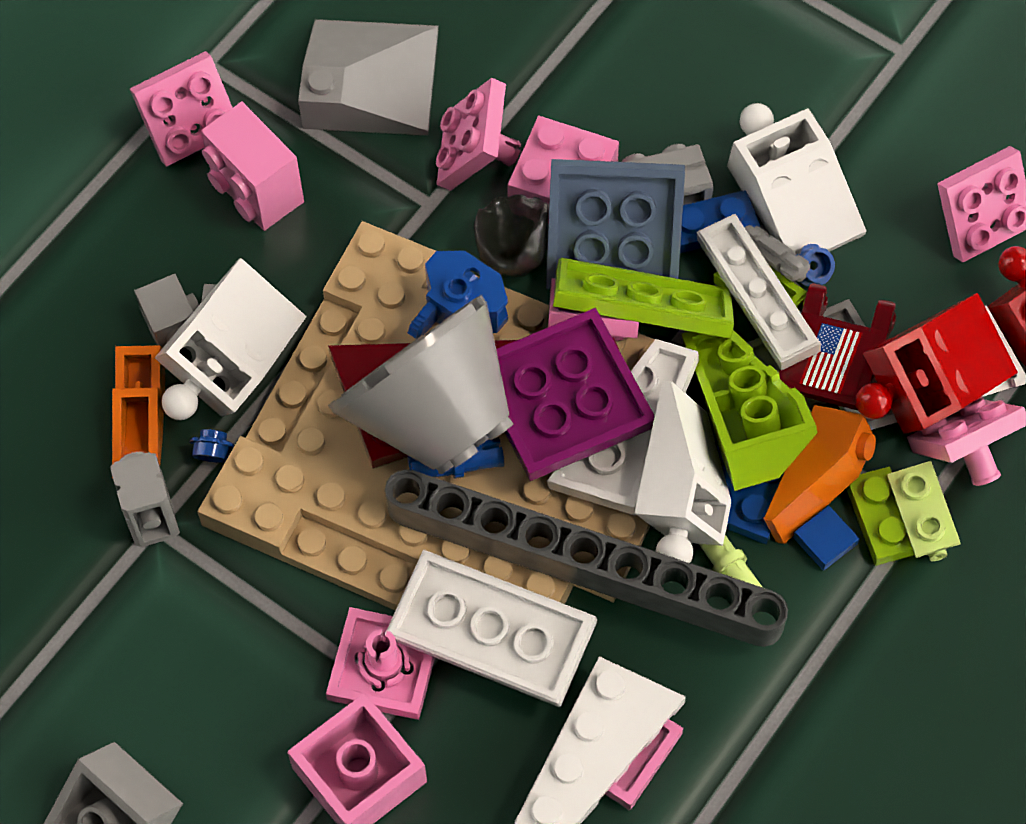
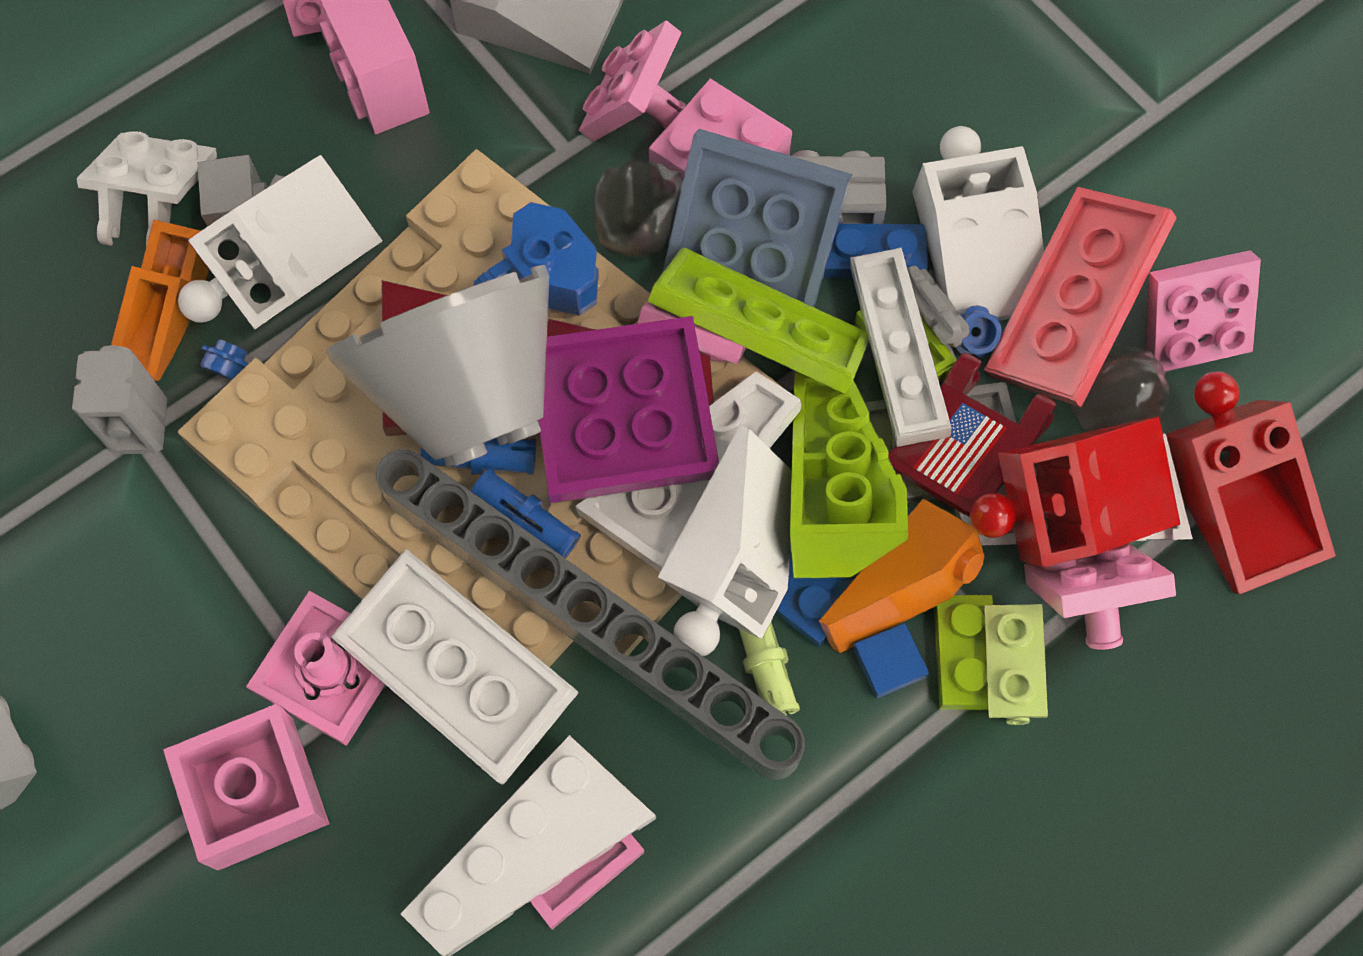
camera: 15 degrees right, 5 degrees up
none -> white plate [77,132,217,246]
none -> blue pin [471,469,581,559]
none -> coral tile [984,187,1176,407]
none -> clear smoke hair [1069,344,1169,431]

